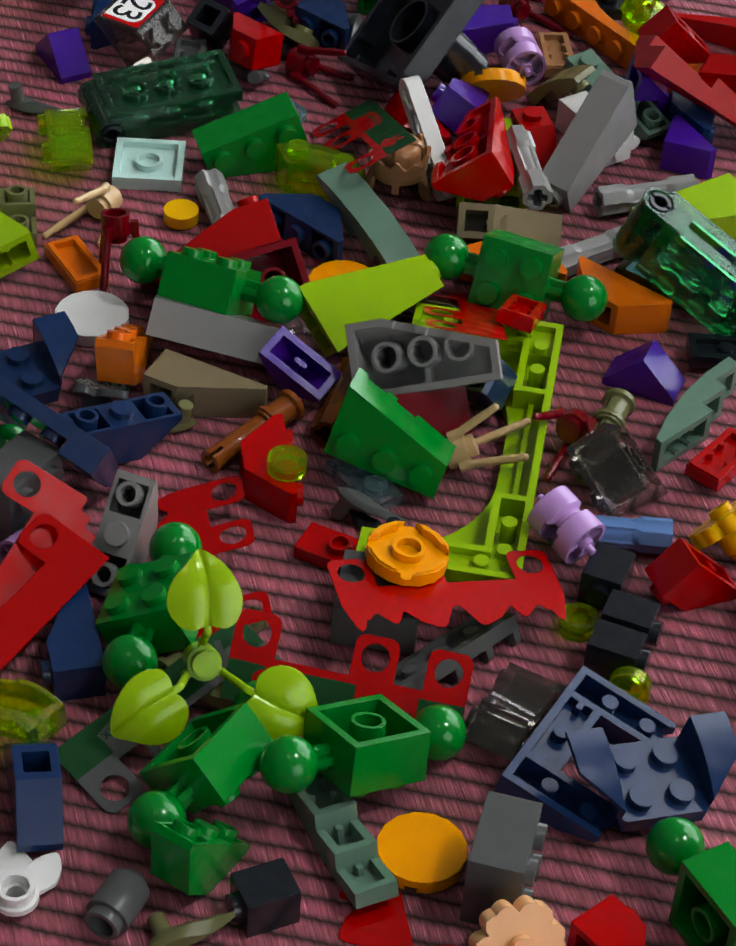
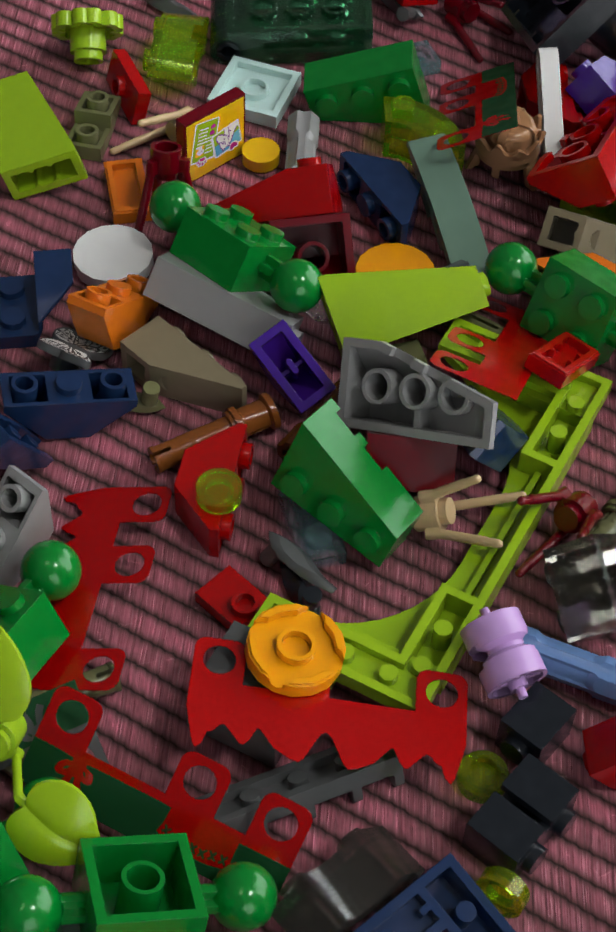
camera: 20 degrees right, 10 degrees up
none -> red plate [106,49,152,125]
none -> tile [176,87,245,182]

